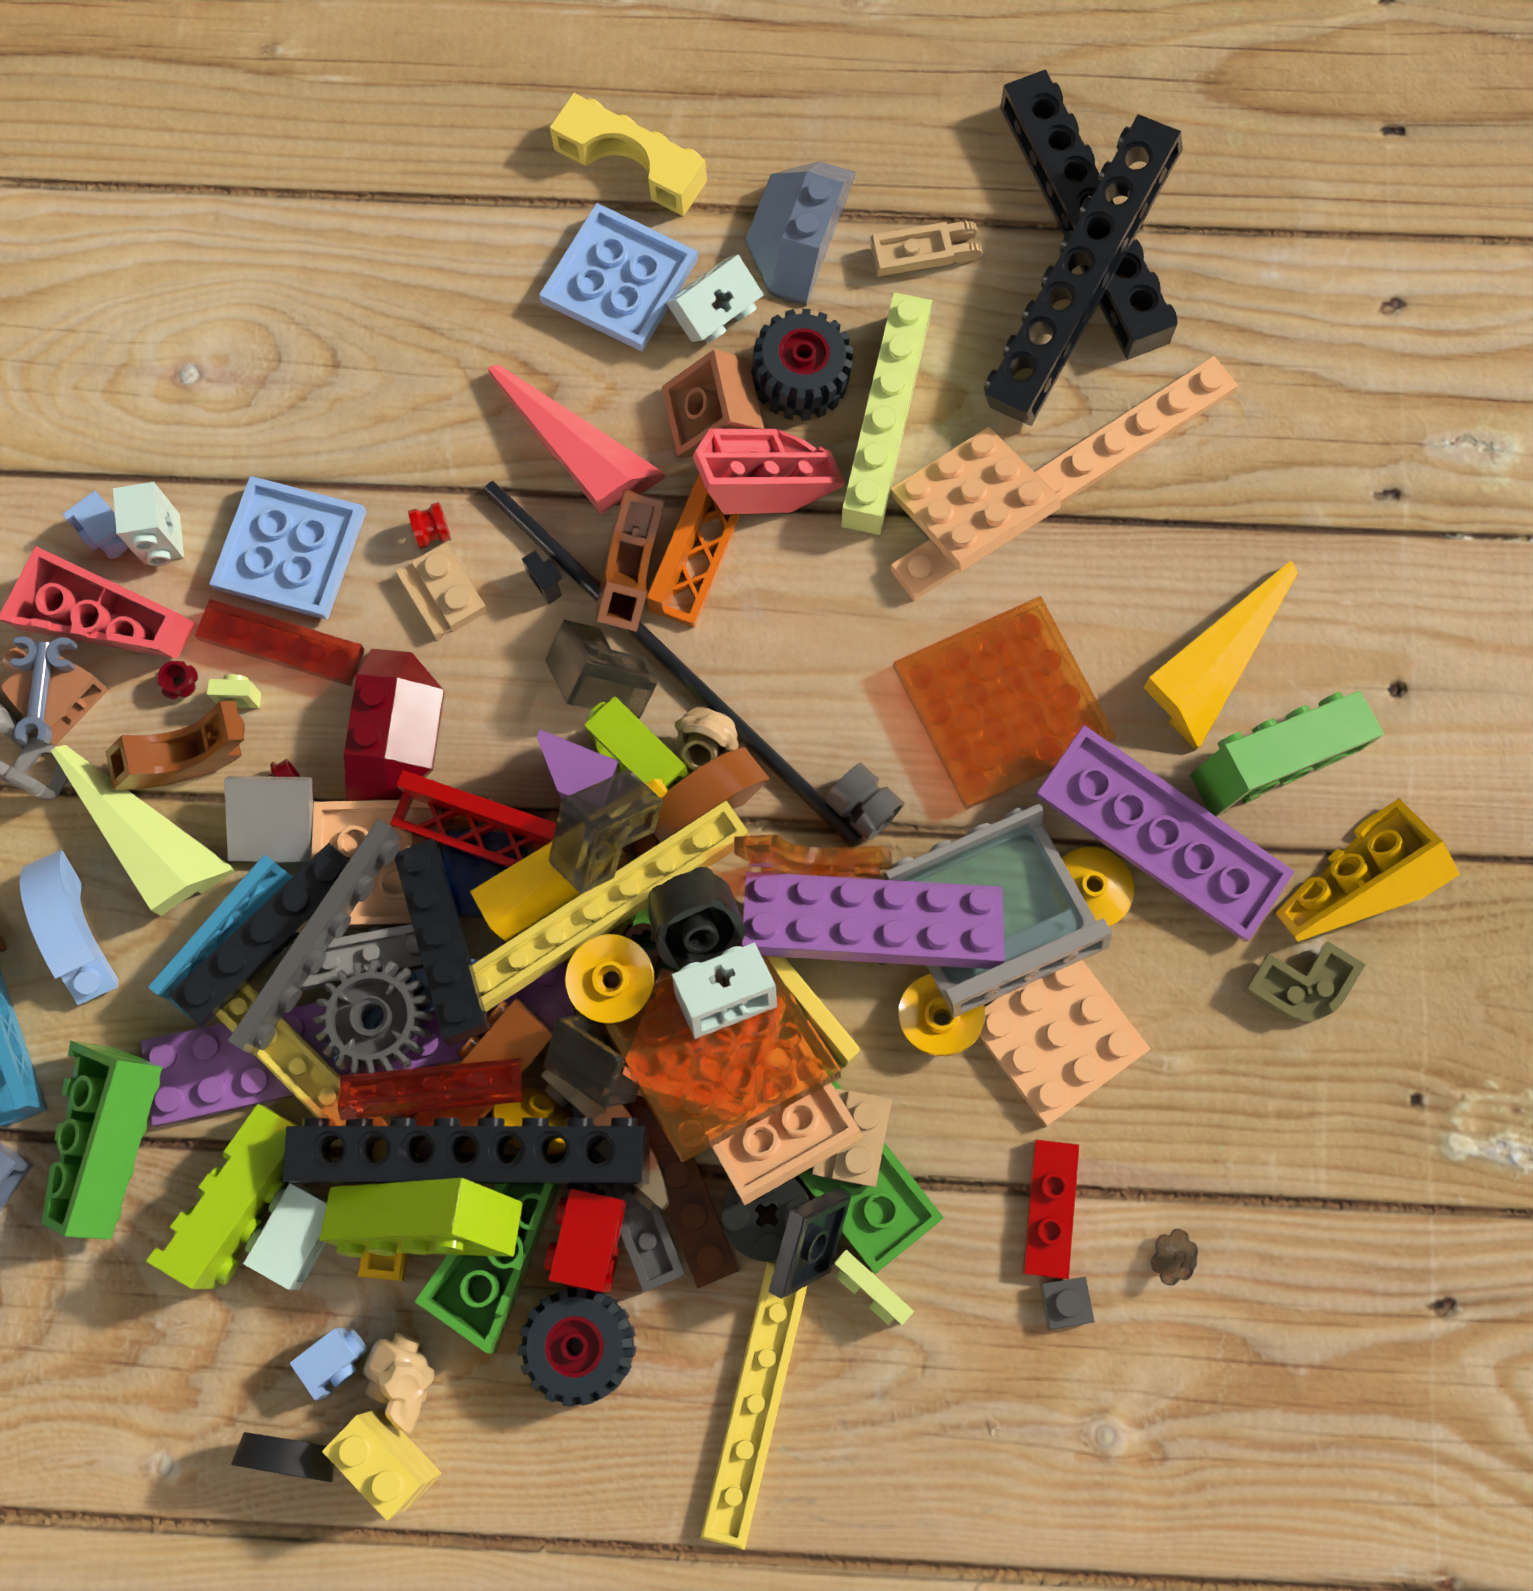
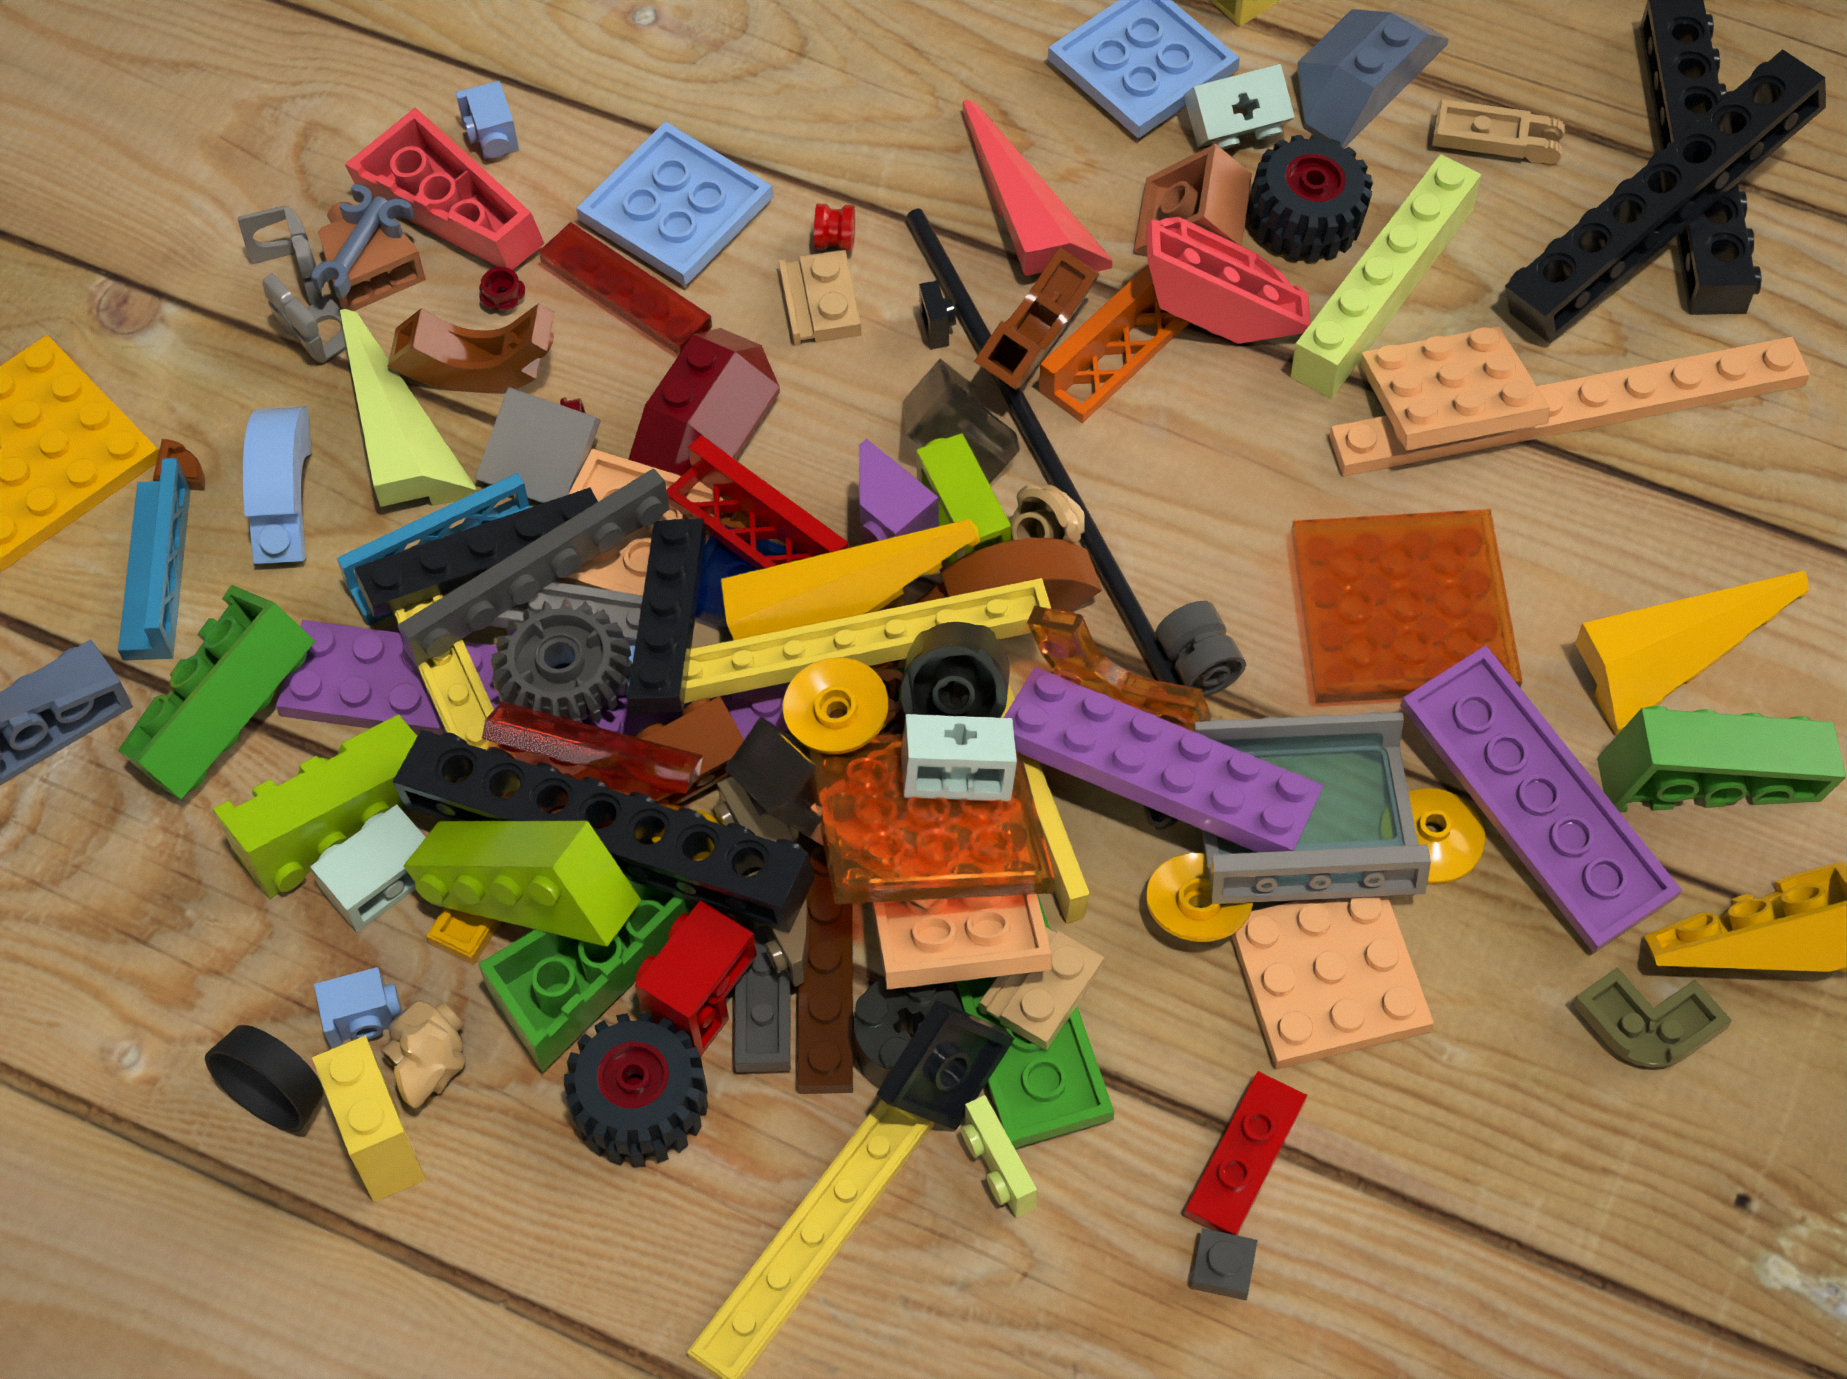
camera: 20 degrees right, 15 degrees down
light aqua brick [113,482,184,566] -> none
yellowish green plate [207,674,261,708] -> none
clear smoke panel [549,770,663,894] -> none
clear smoke plant [1151,1229,1198,1286] -> none

